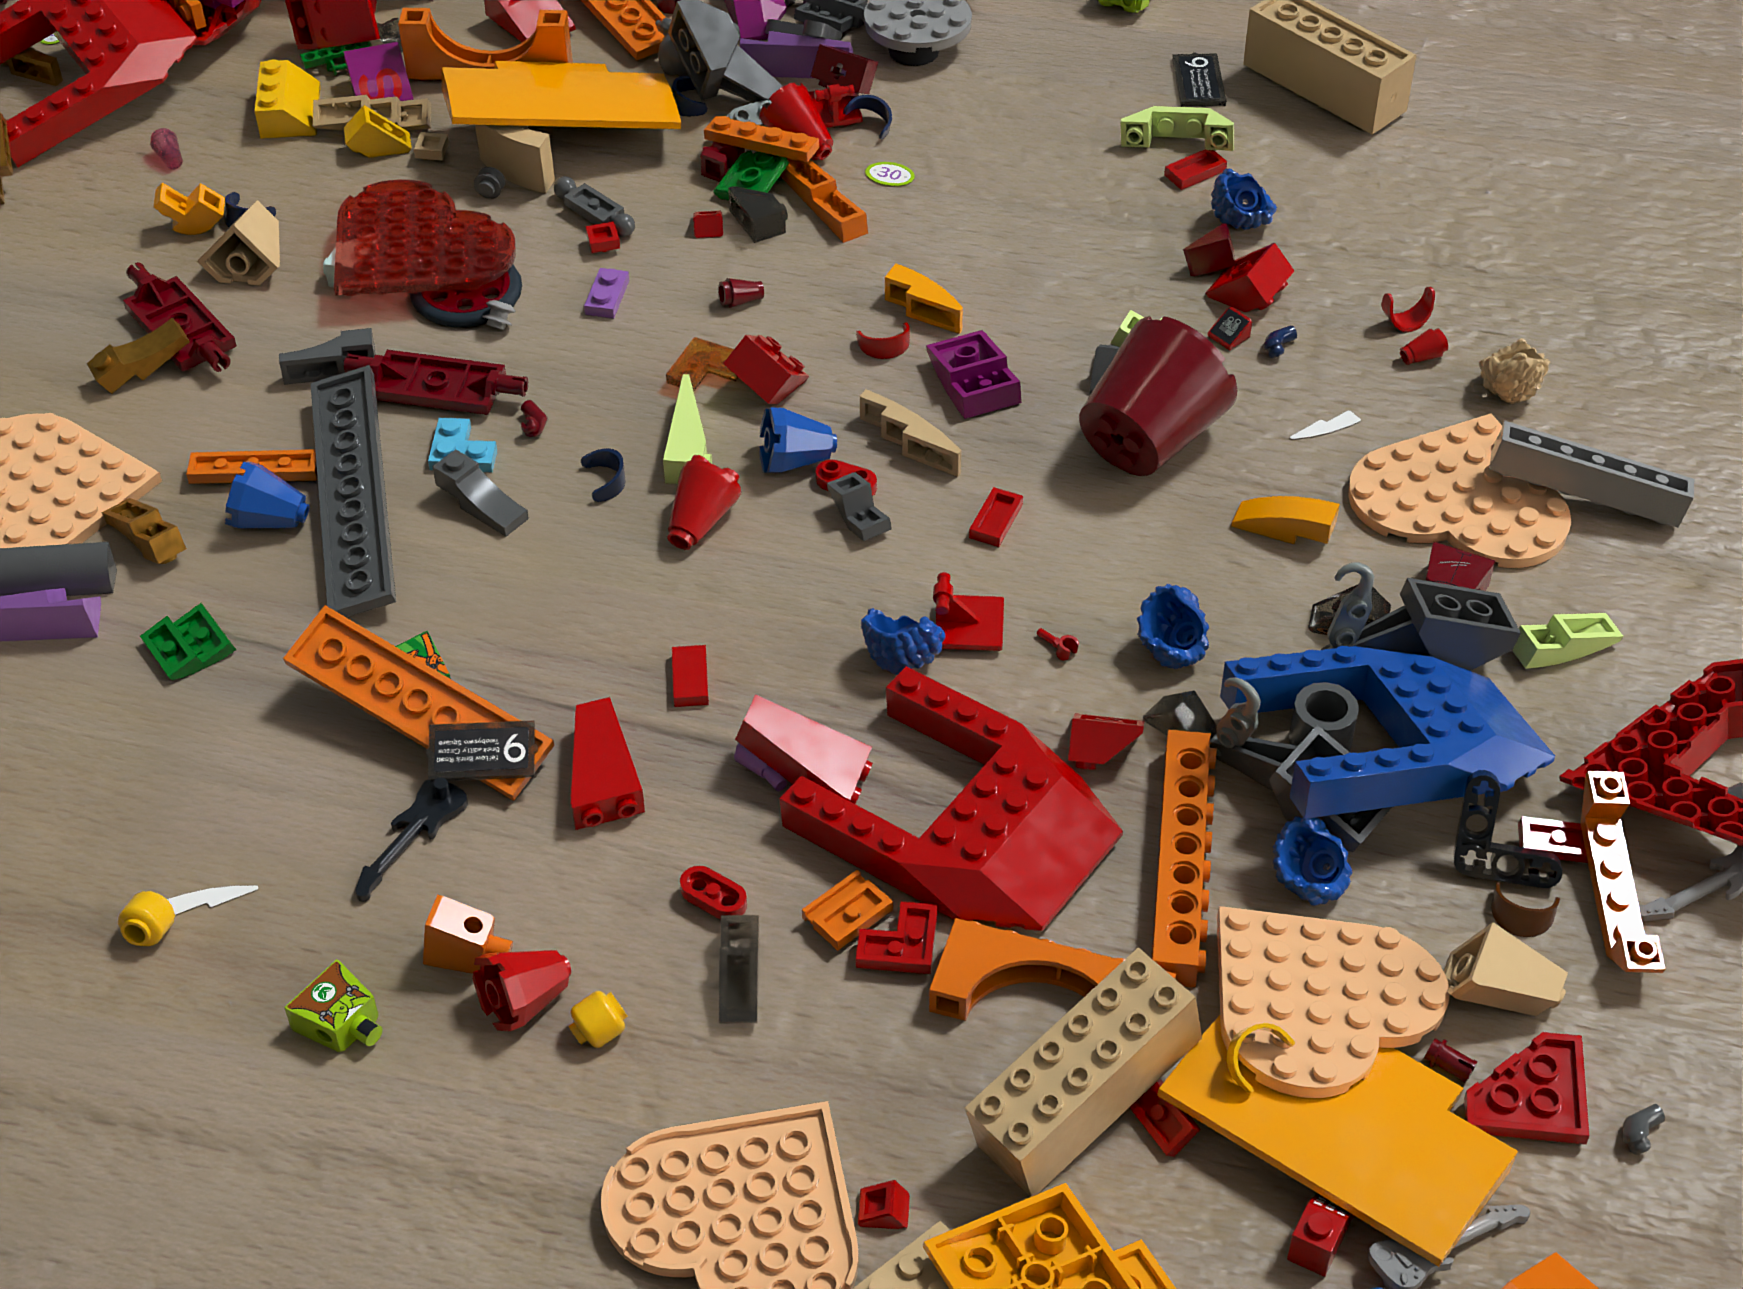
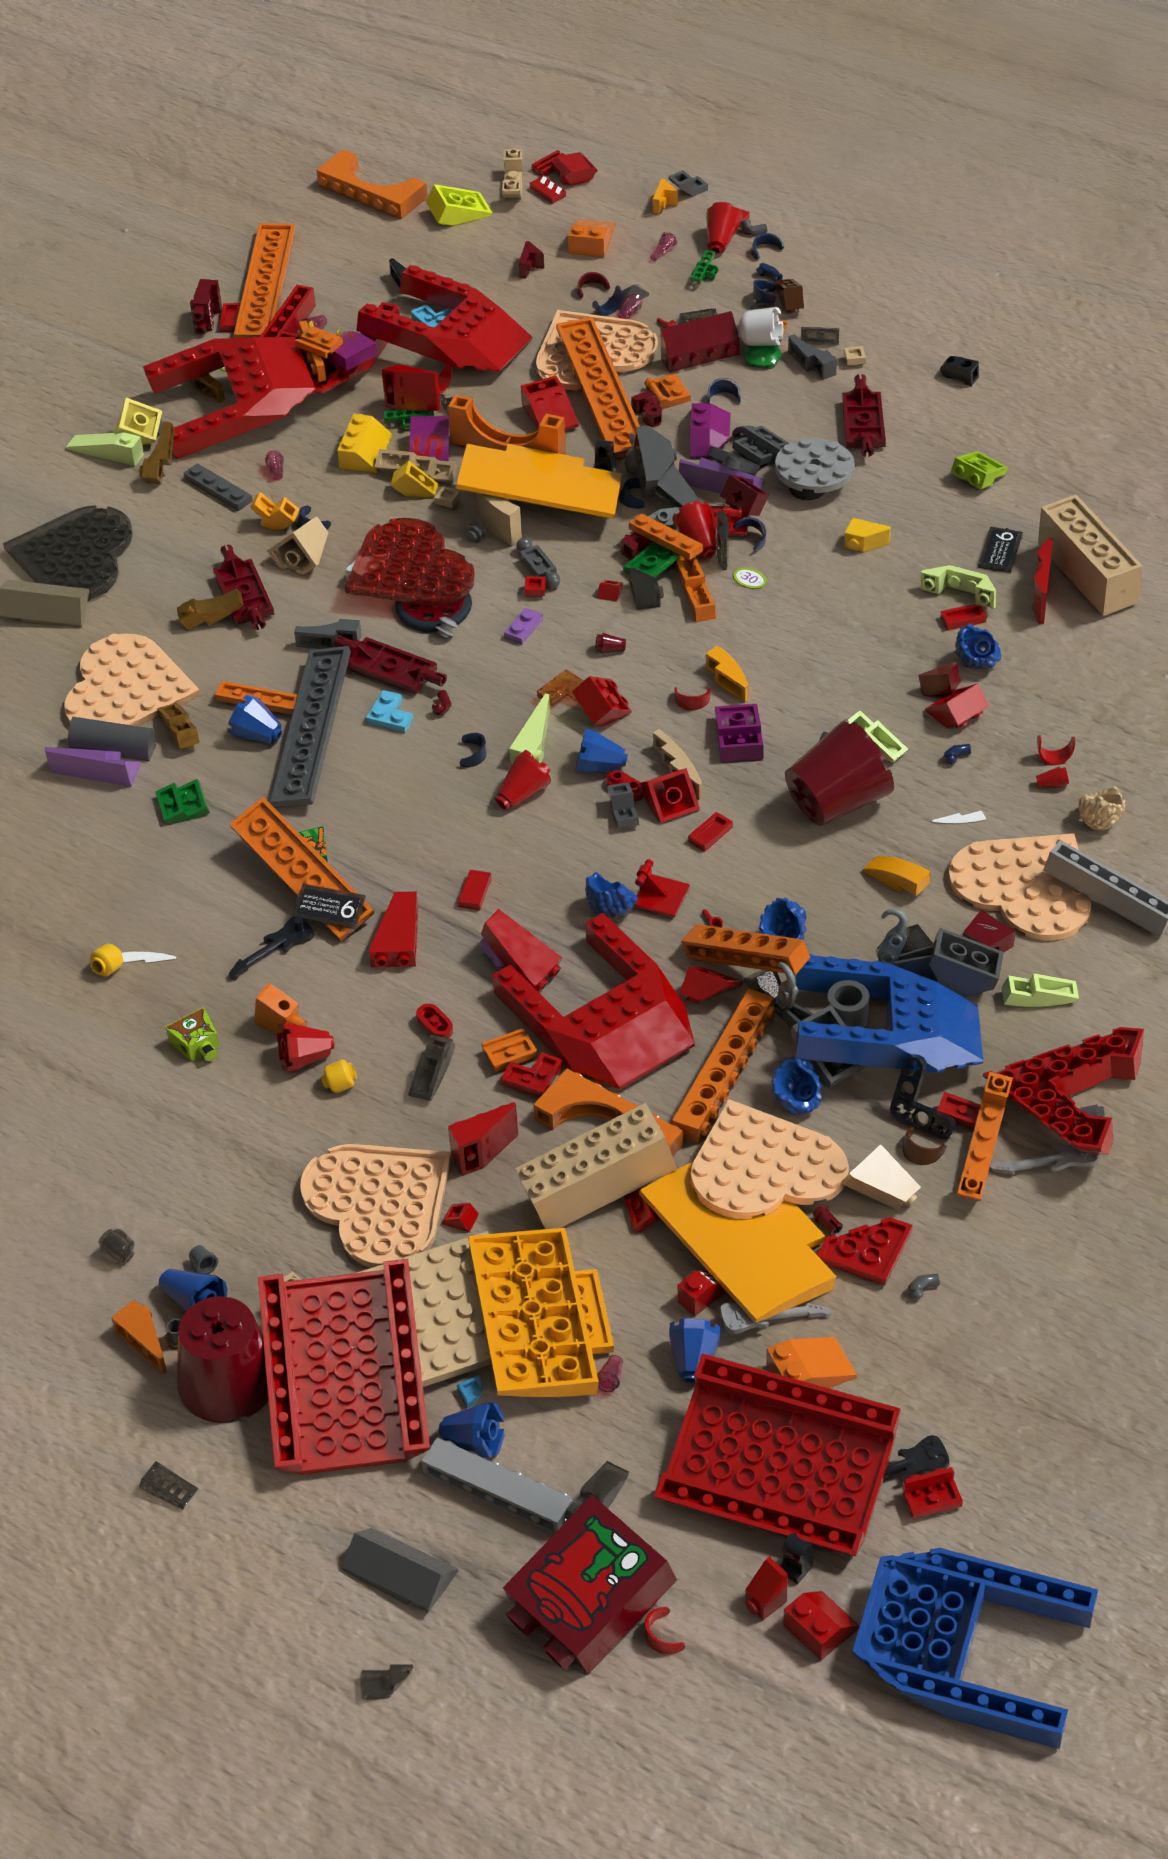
camera: 20 degrees right, 0 degrees up
dark grey slope [432,449,529,537] -> none
slope [1207,307,1252,351] -> none
yellow helmet [1227,1023,1295,1094] -> none
none -> dark grey plate [183,463,253,511]
none -> red slope [448,1102,518,1176]
none -> black leg [595,440,616,472]
none -> red slope [640,768,700,823]
none -> orange brick [681,924,810,975]
none -> clear smoke slope [716,511,729,570]
none -> yellow slope [844,518,891,552]
none -> red slope [1032,538,1053,624]

